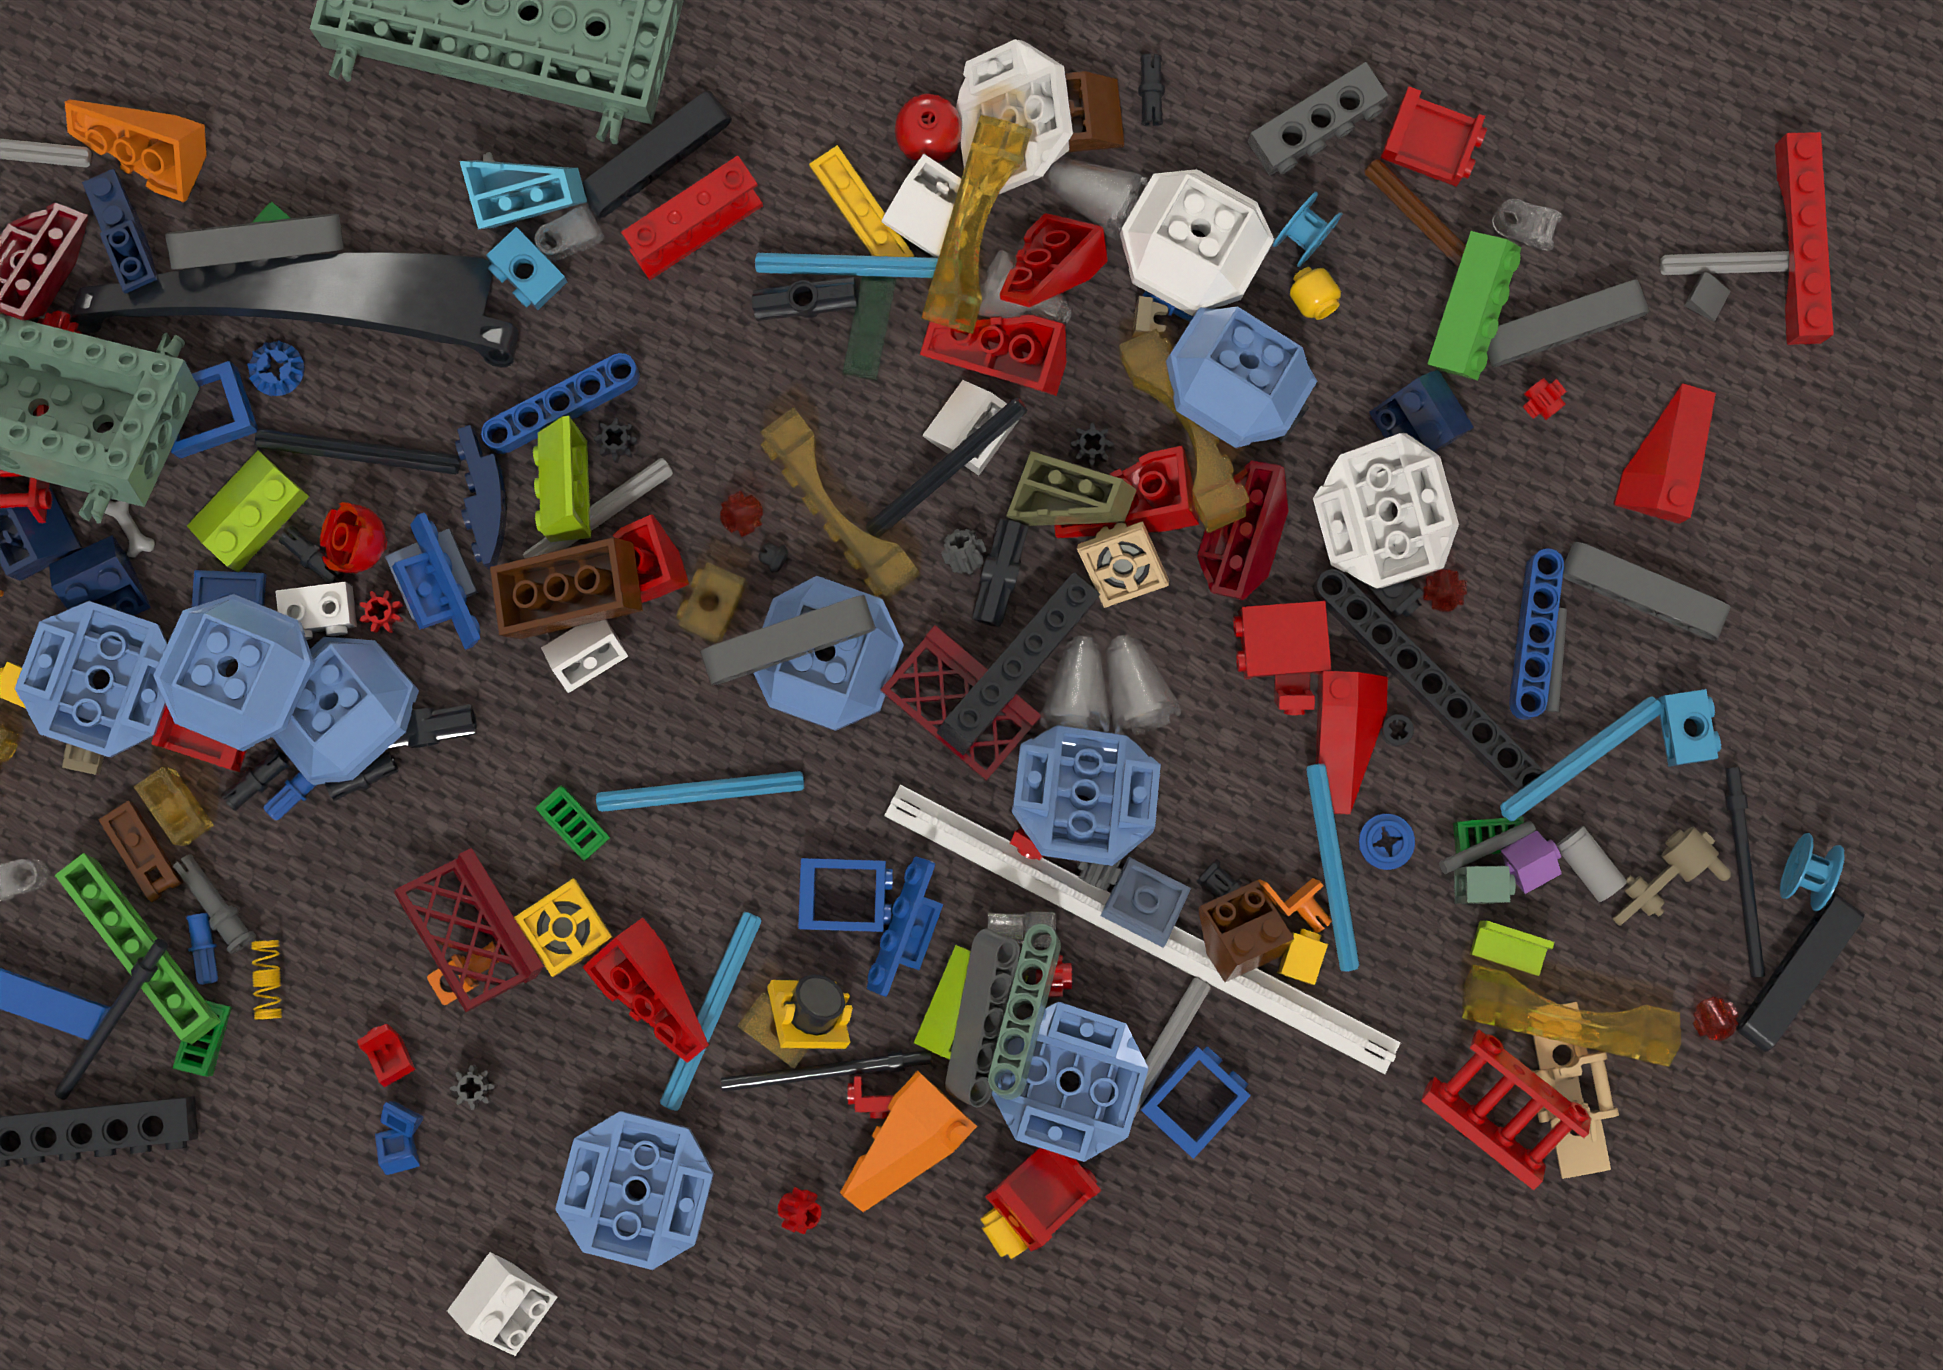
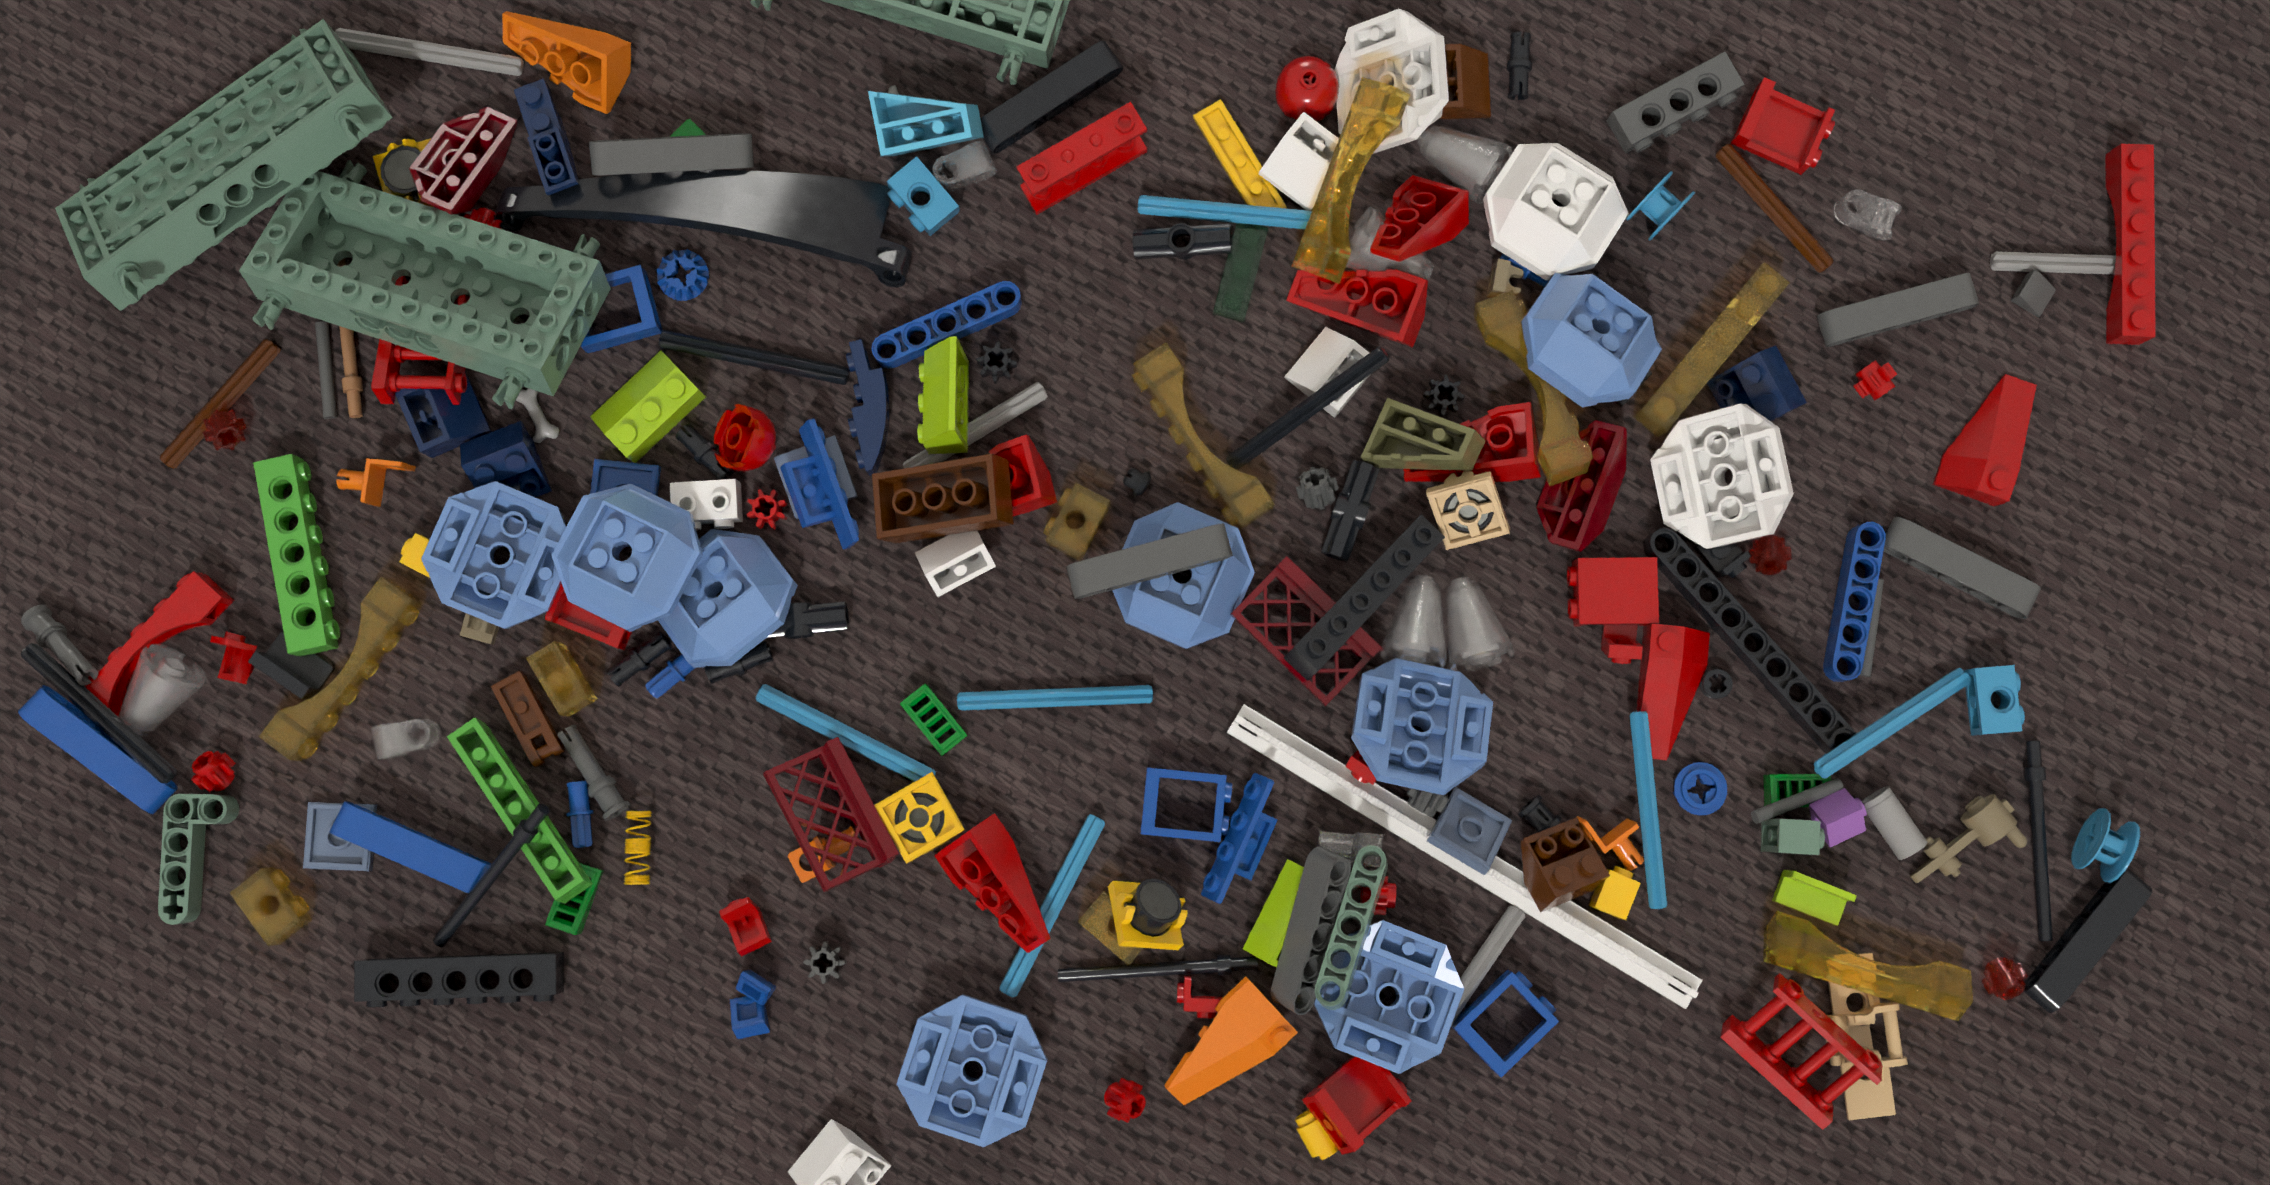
camera: 10 degrees right, 0 degrees up
clear red gear [720,491,763,537] -> none
yellow head [1290,267,1341,320] -> none
bright green brick [1428,231,1521,381] -> none
none -> dark azure axle [756,684,936,782]
none -> clear yellow arch [1633,262,1790,437]

